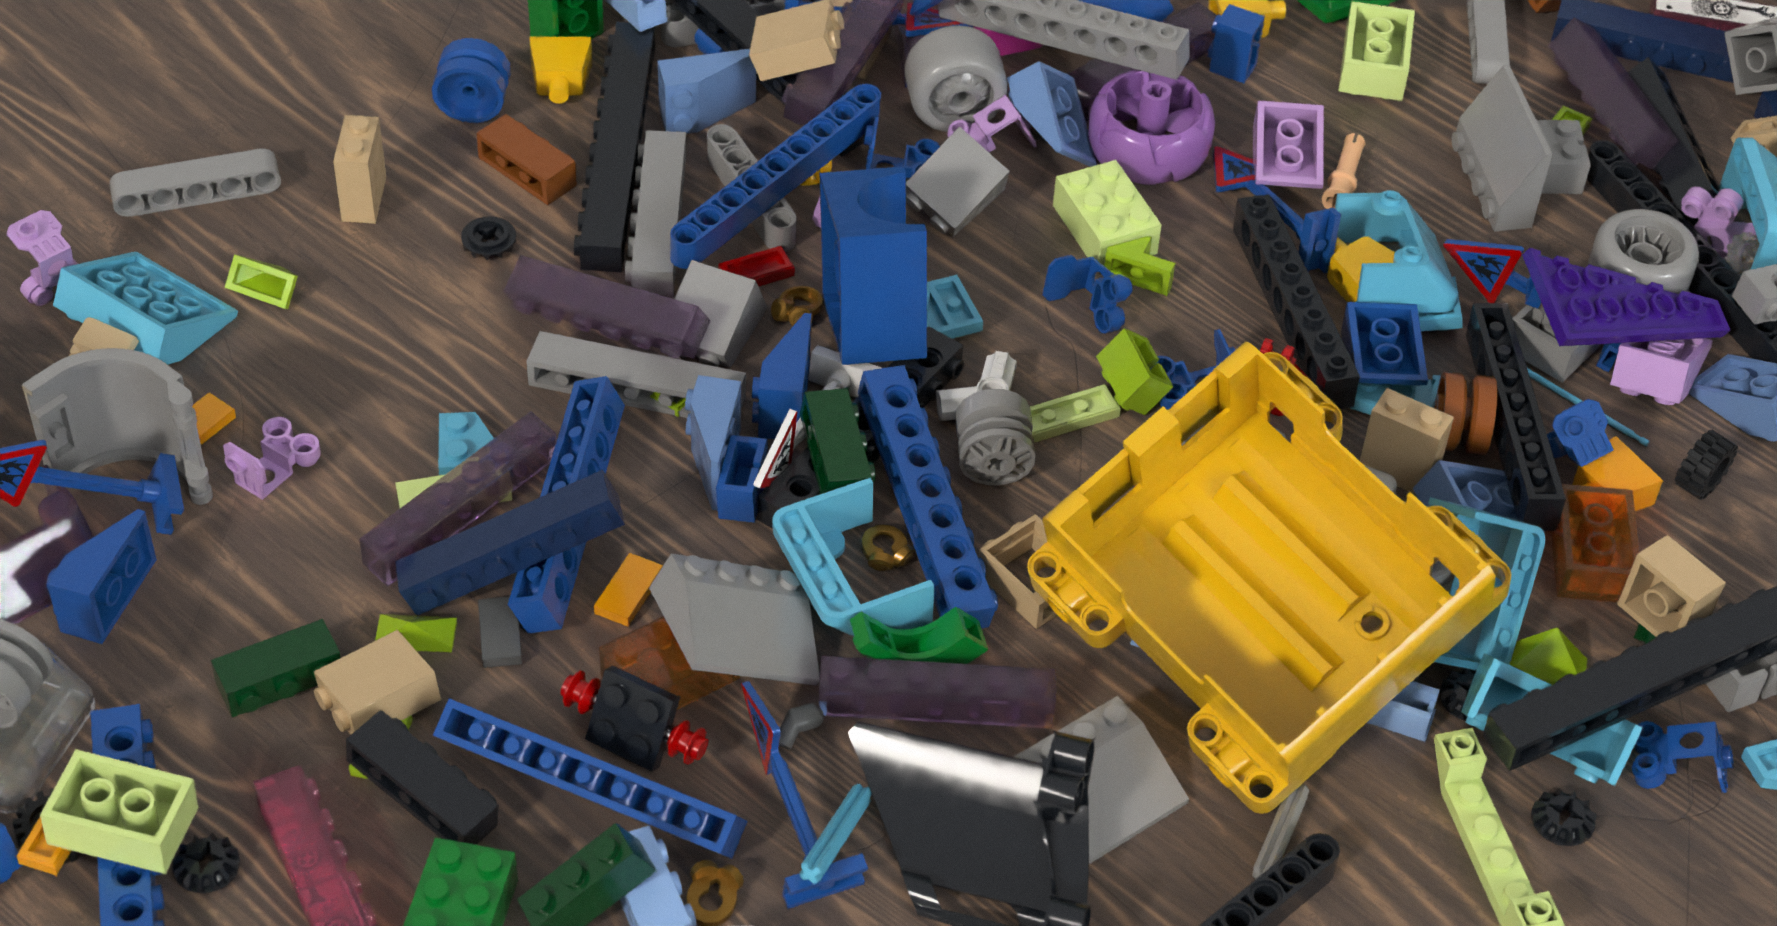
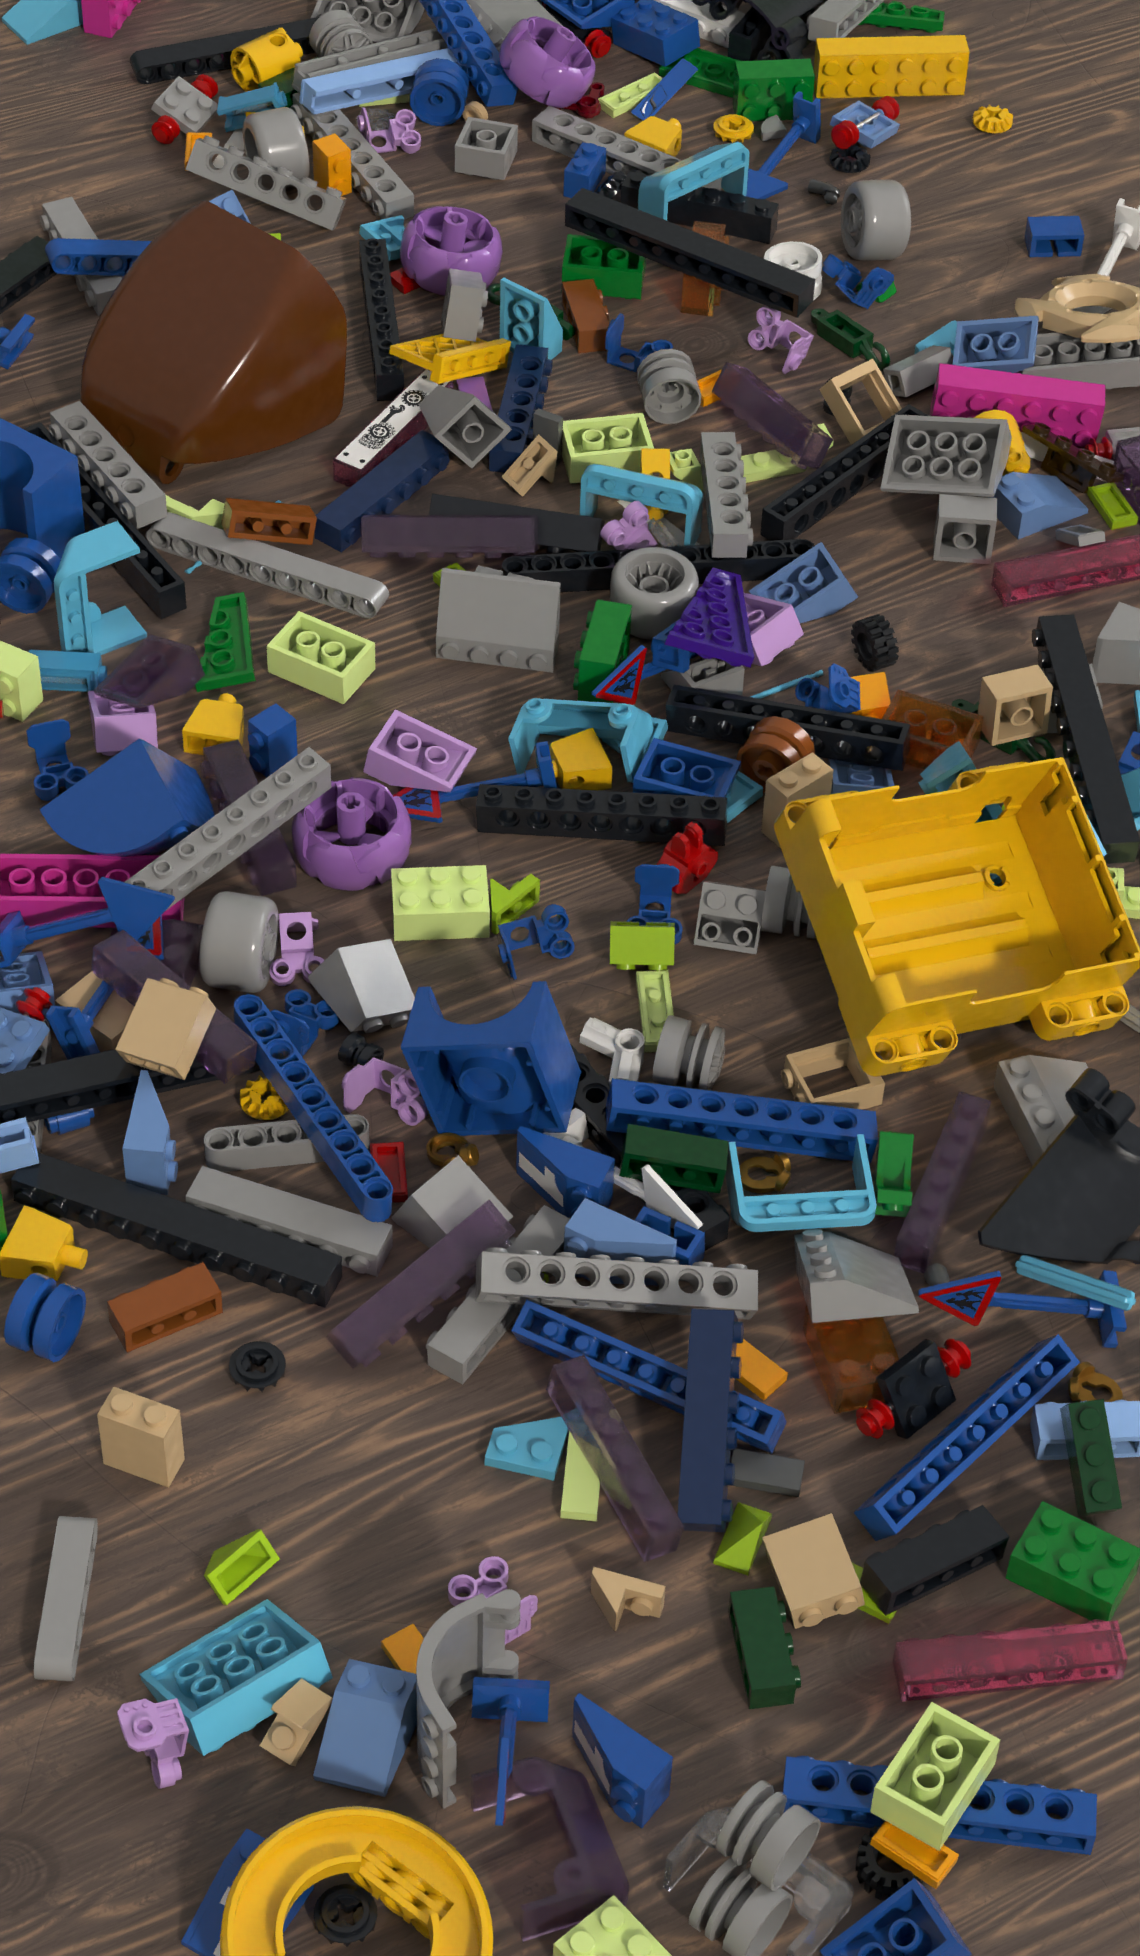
camera: 70 degrees left, 0 degrees up
medium blue slope [1007,61,1097,167] -> none
light nougat pin [1322,133,1365,209] -> none
none -> light grey brick [475,1247,758,1320]
none -> green brick [573,599,632,703]
none -> tan slope [591,1567,666,1631]

